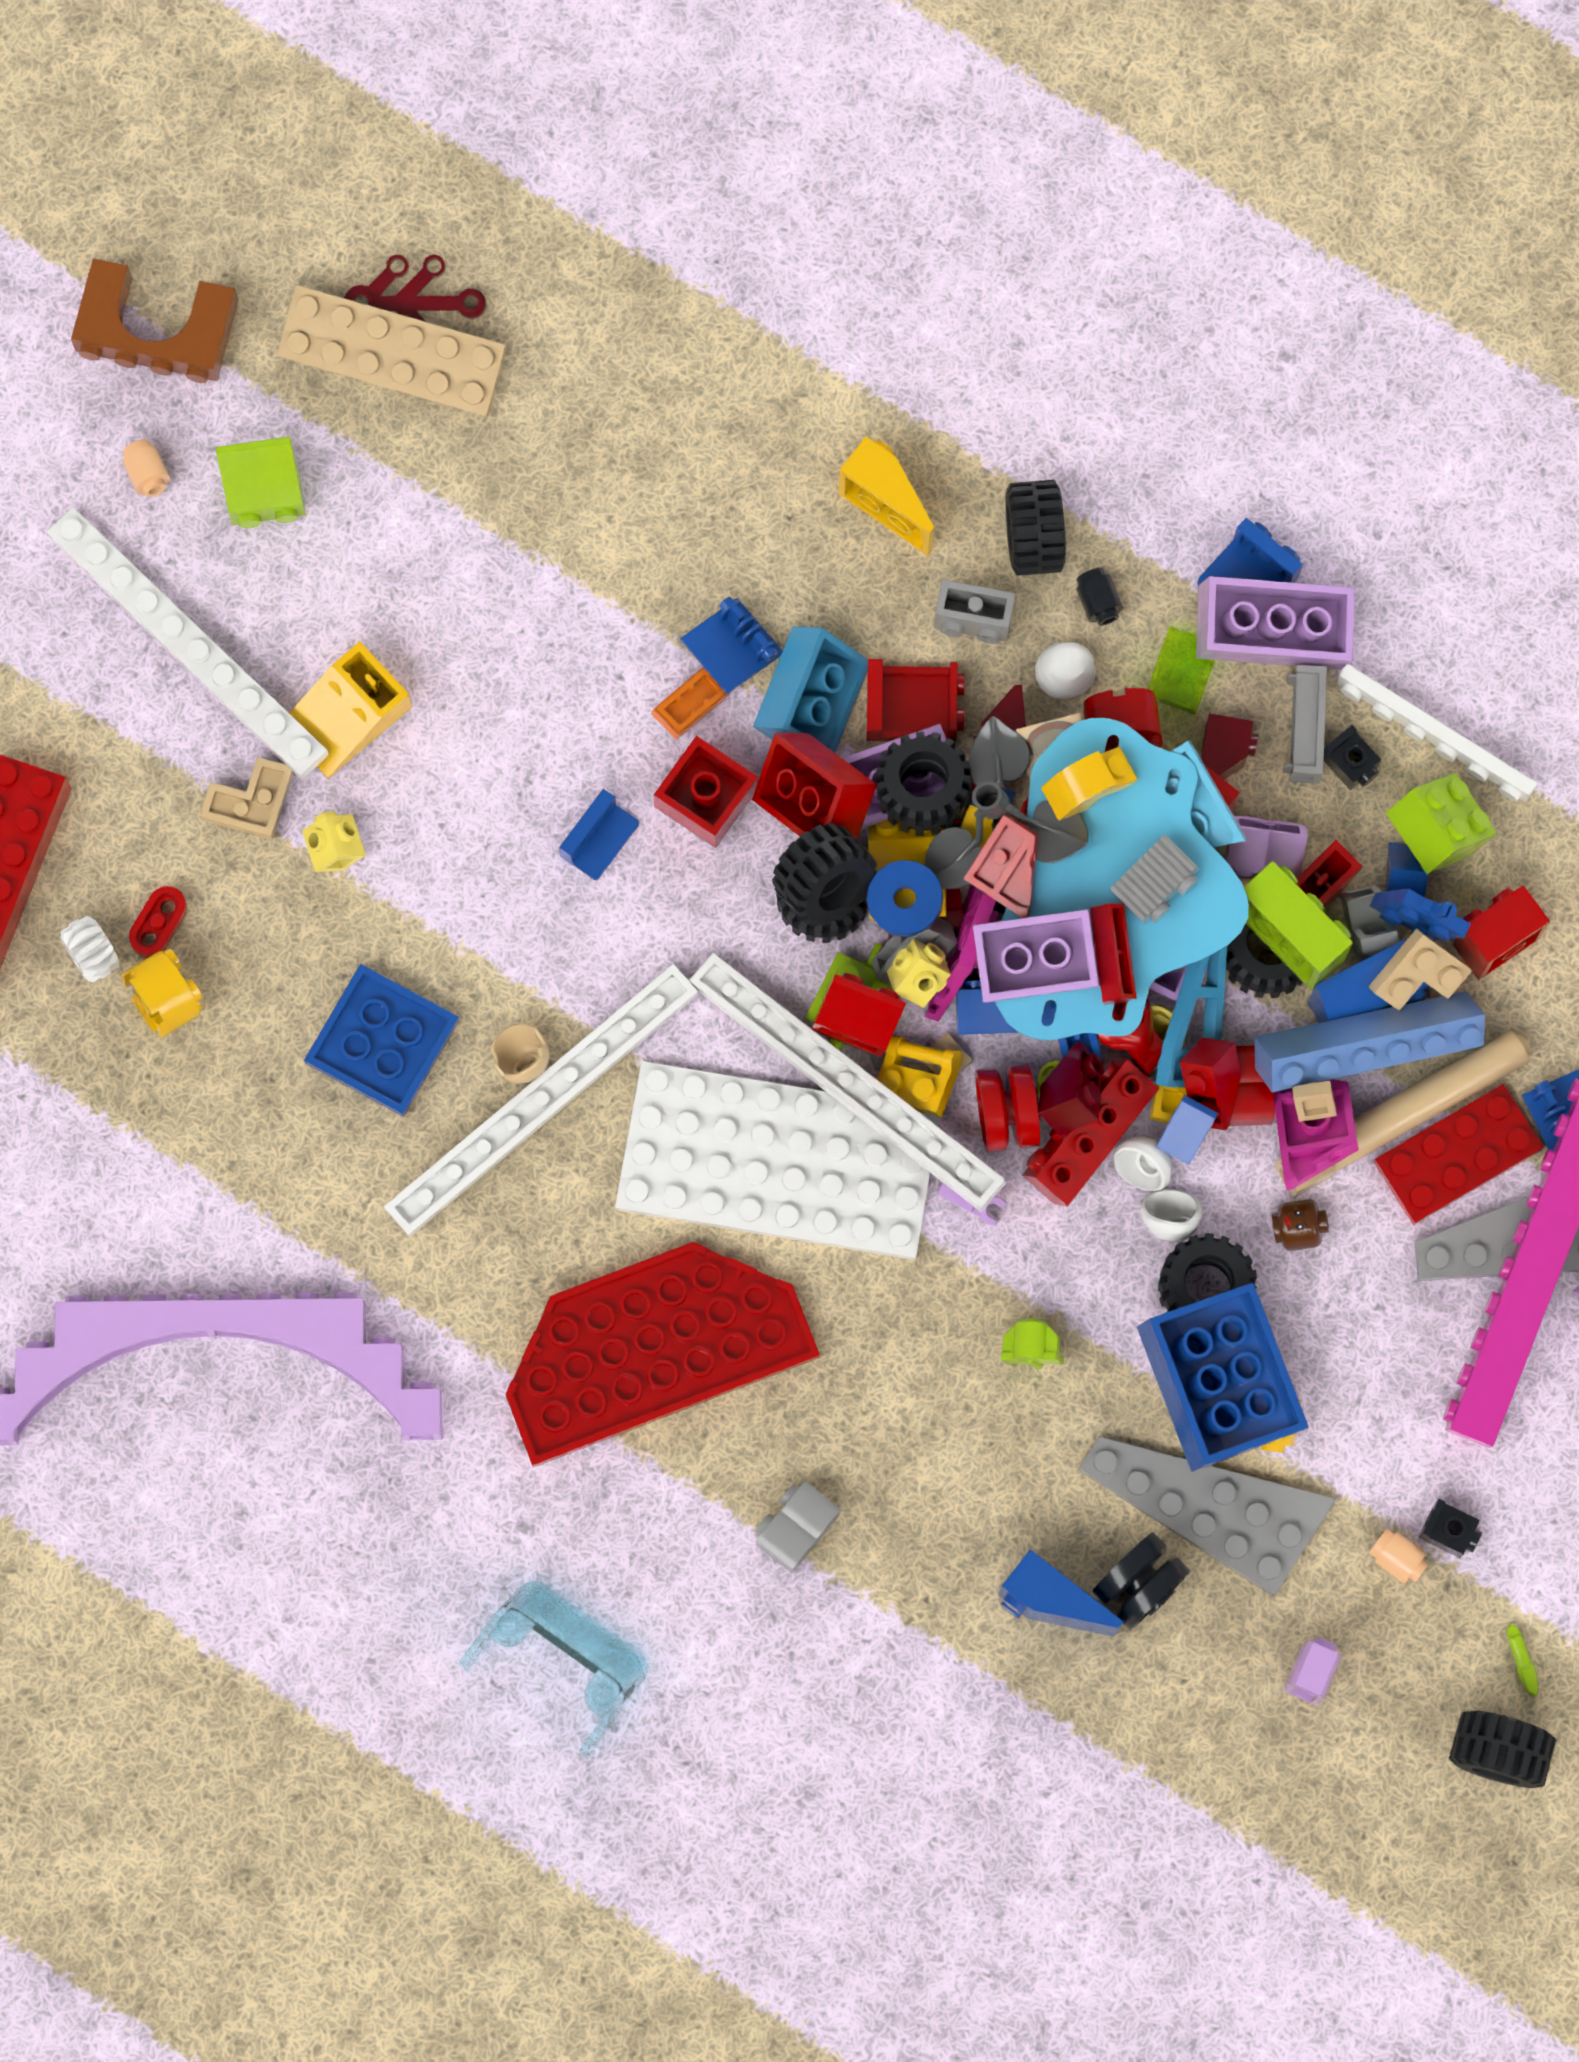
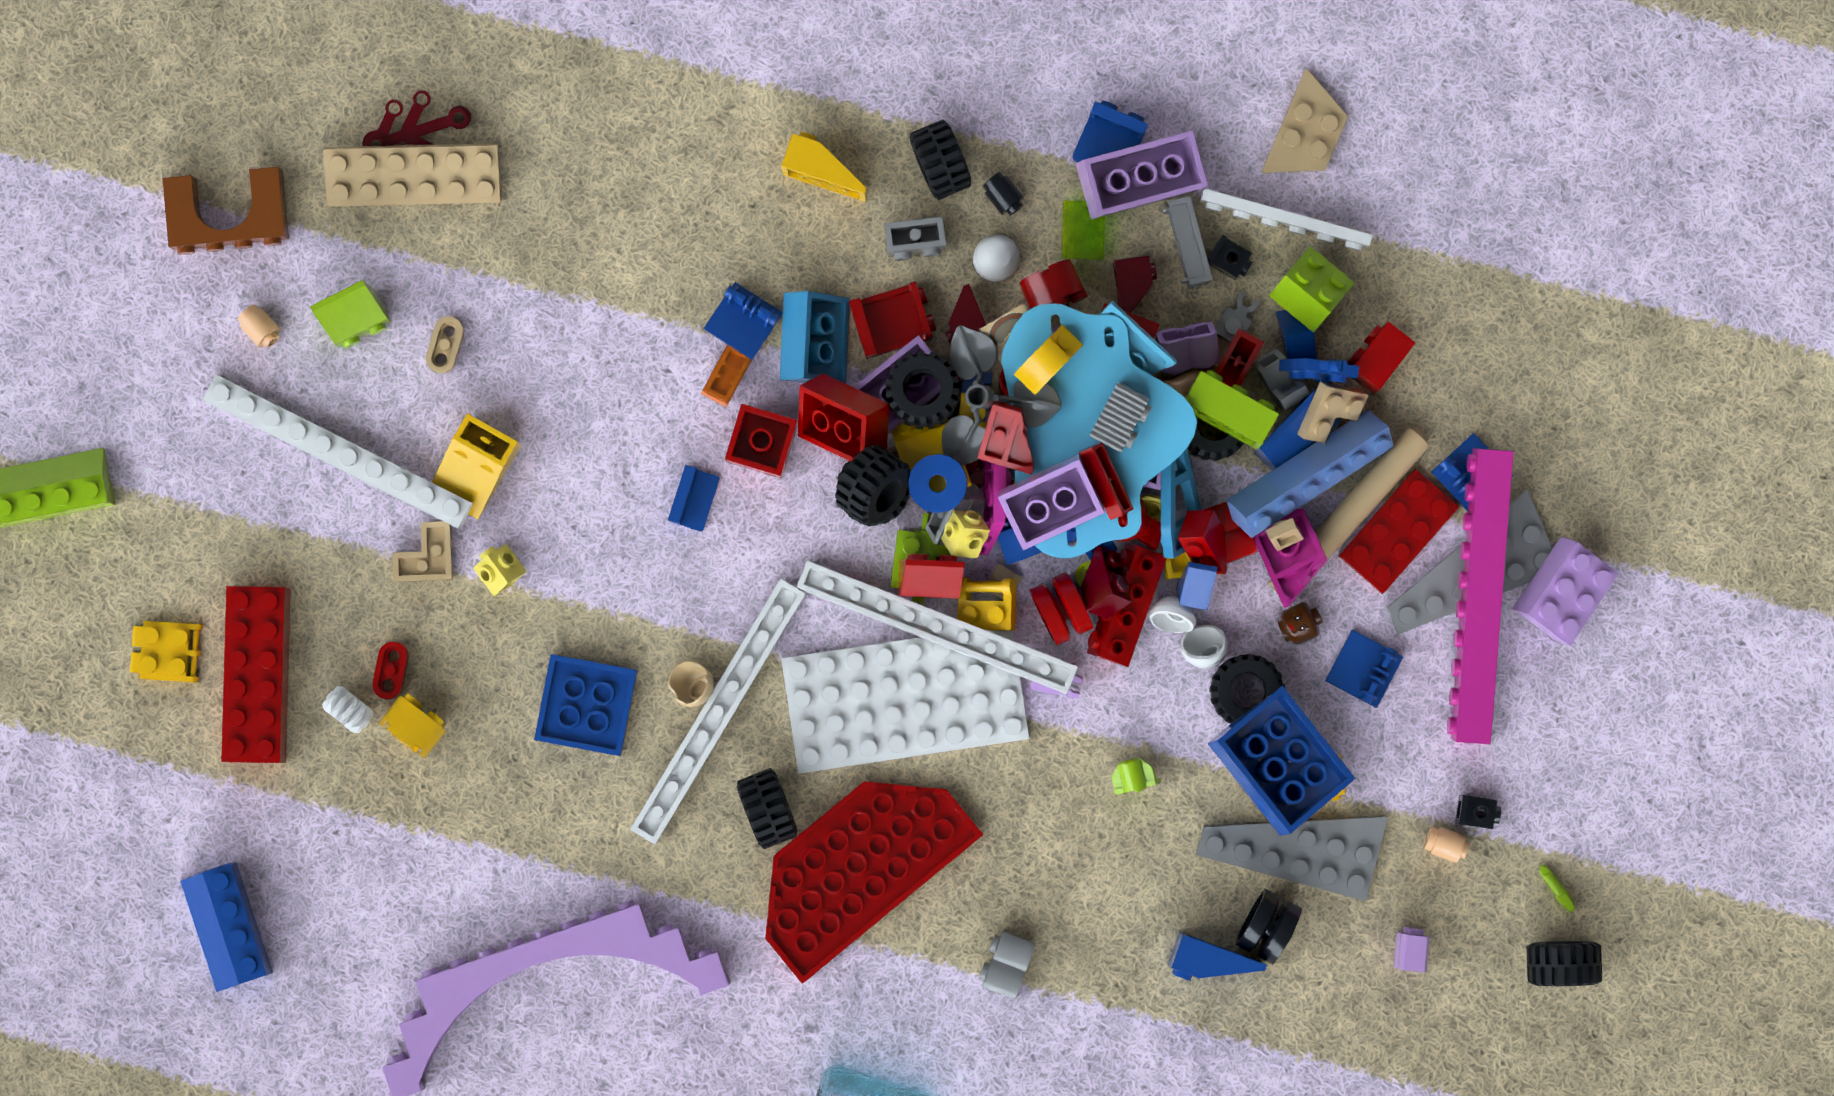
camera: 15 degrees left, 10 degrees up
none -> tan plate [426,316,464,374]
none -> black tyre [737,768,798,849]
none -> light grey plate [1215,292,1259,343]
none -> tan wing [1261,70,1348,174]
none -> blue hinge [1325,630,1403,708]

